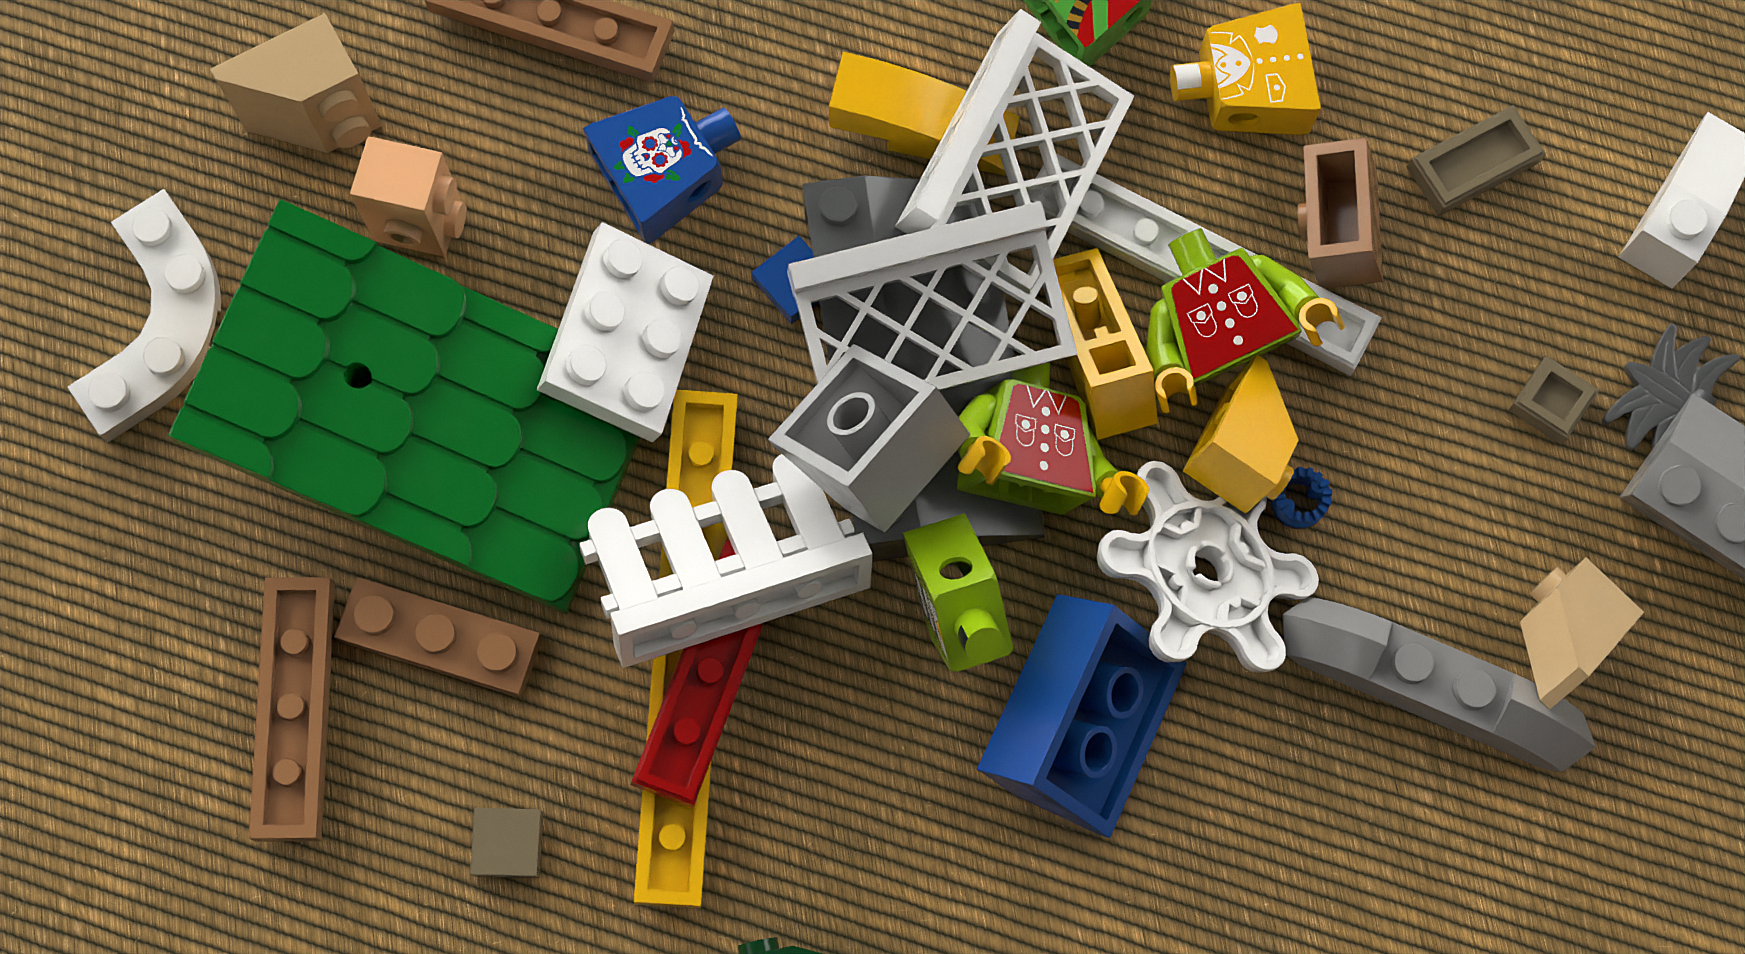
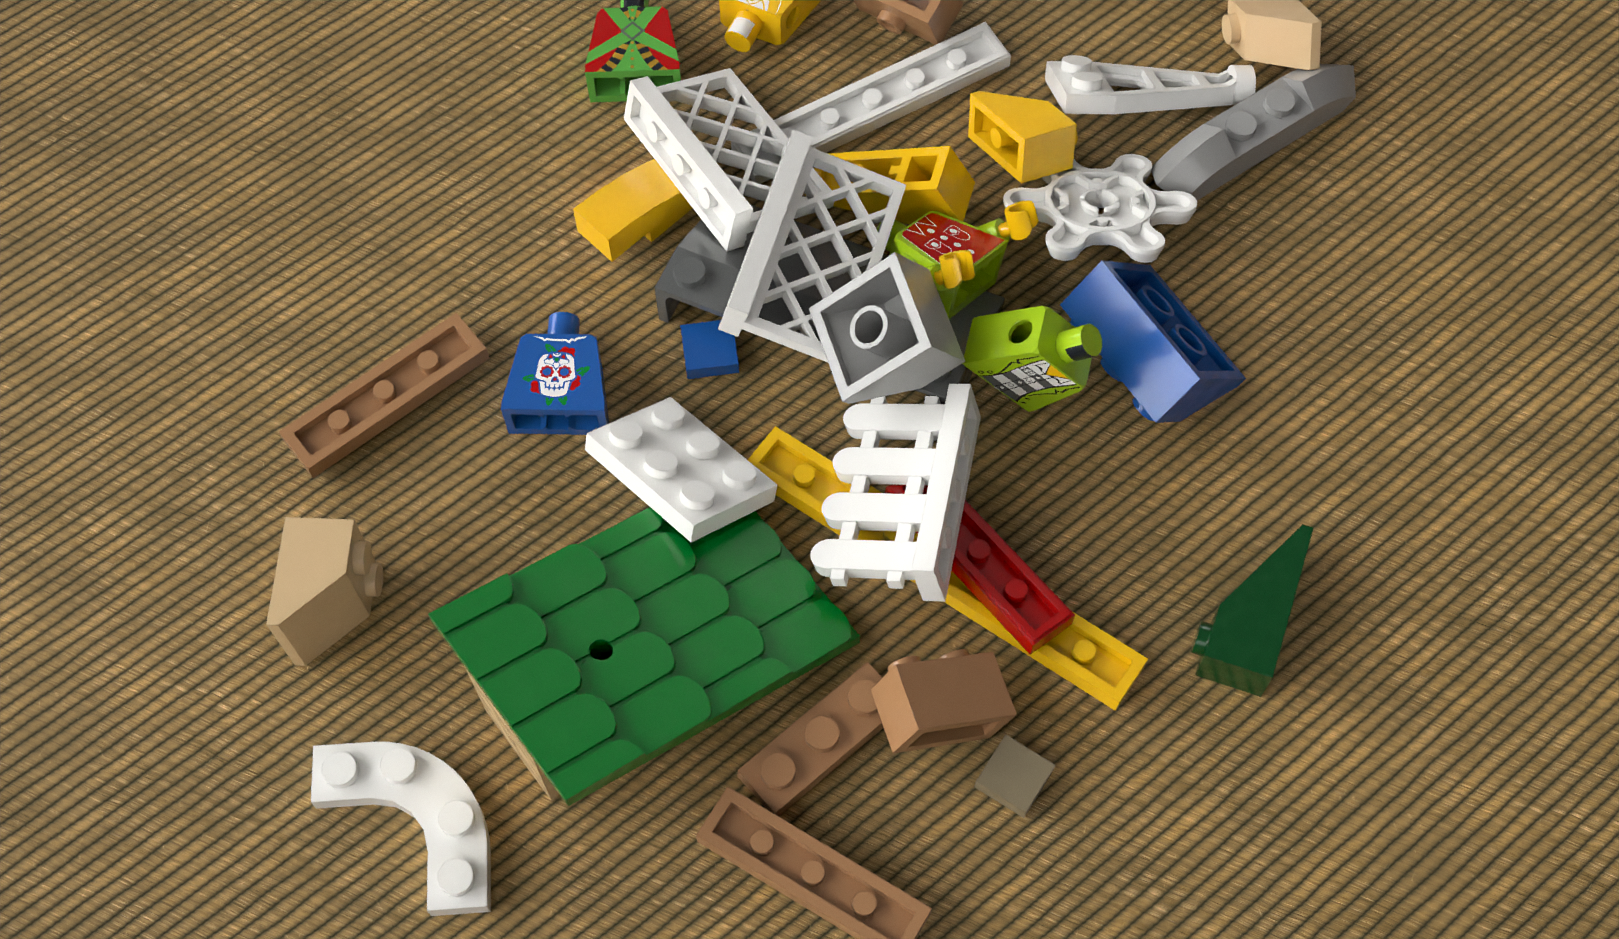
camera: 55 degrees left, 10 degrees down
light nougat brick [350,136,467,257] -> none
torso [1146,228,1345,413] -> none
blue bush [1270,467,1332,529] -> none
none -> medium nougat brick [871,649,1017,754]
none -> white plate [1045,55,1256,114]

